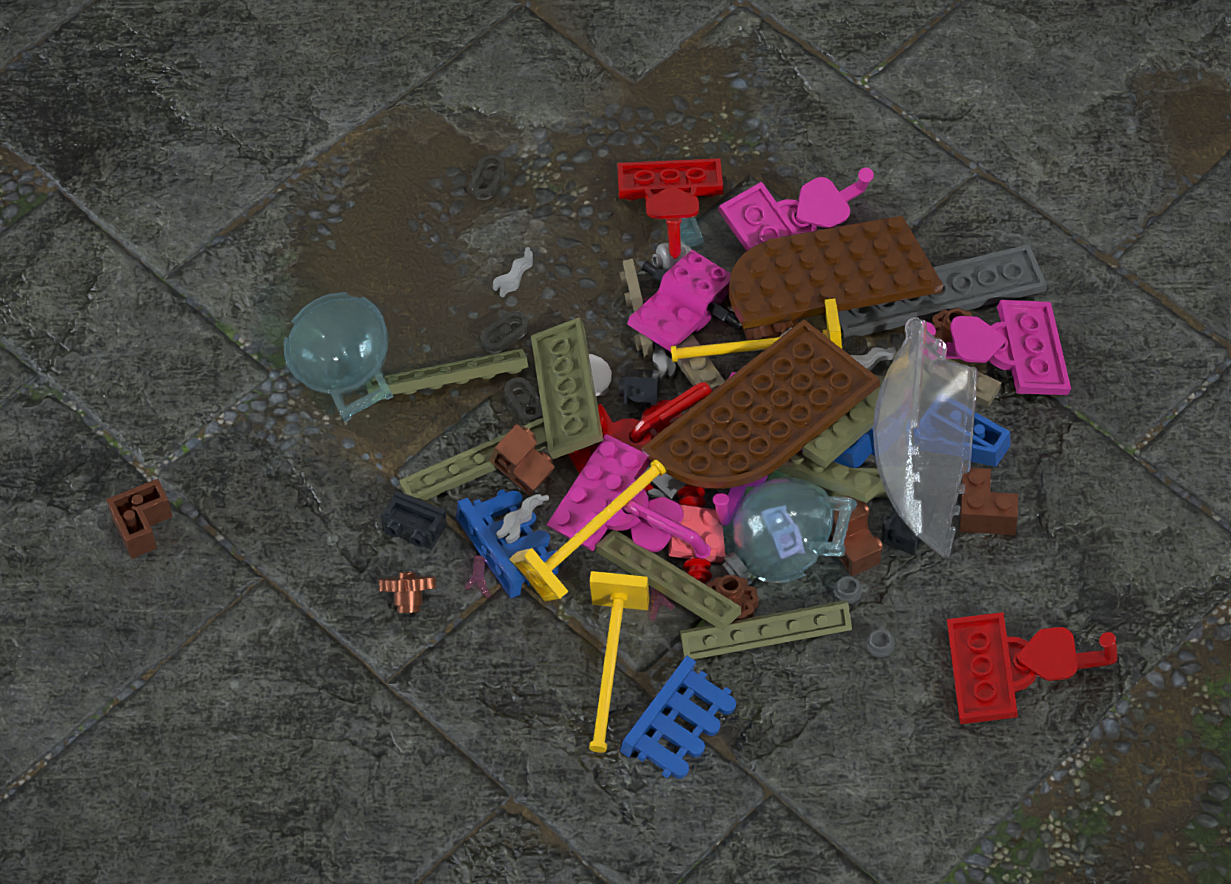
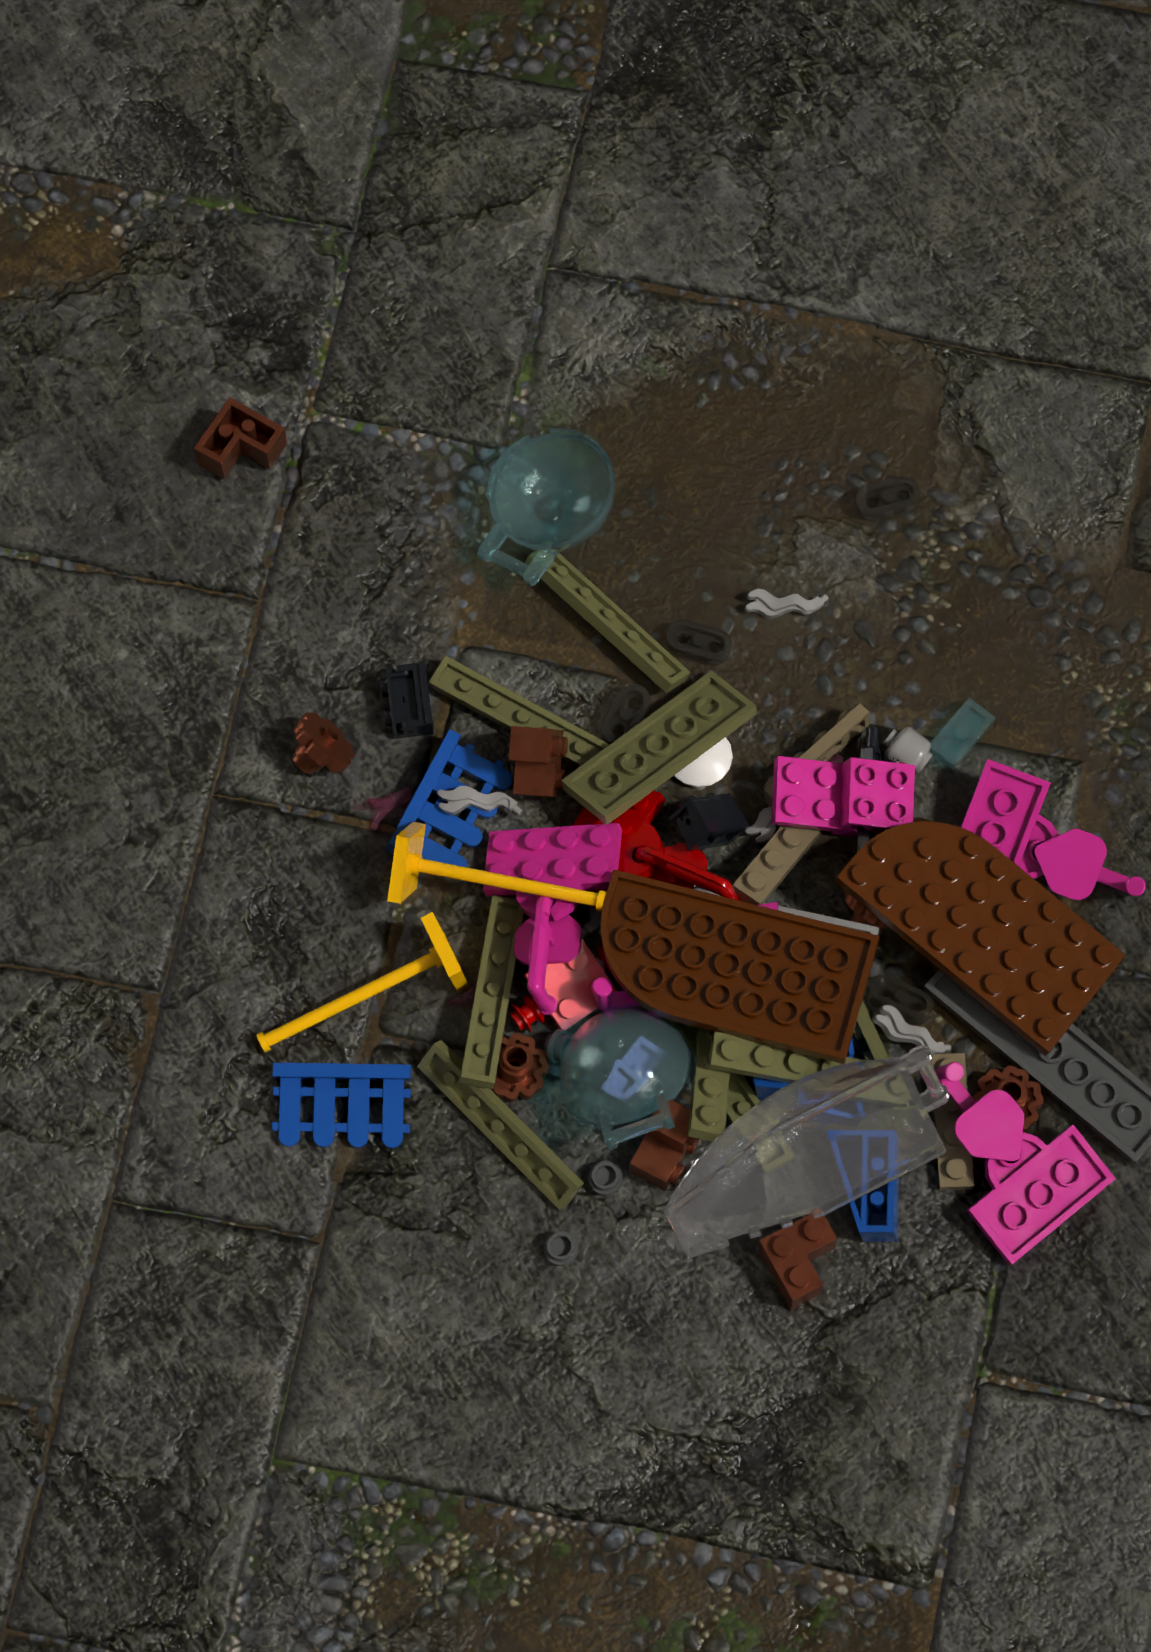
camera: 55 degrees right, 15 degrees up
red plate [617,158,723,259] -> none
yellow tile [671,299,842,362] -> none
red plate [947,612,1117,724] -> none

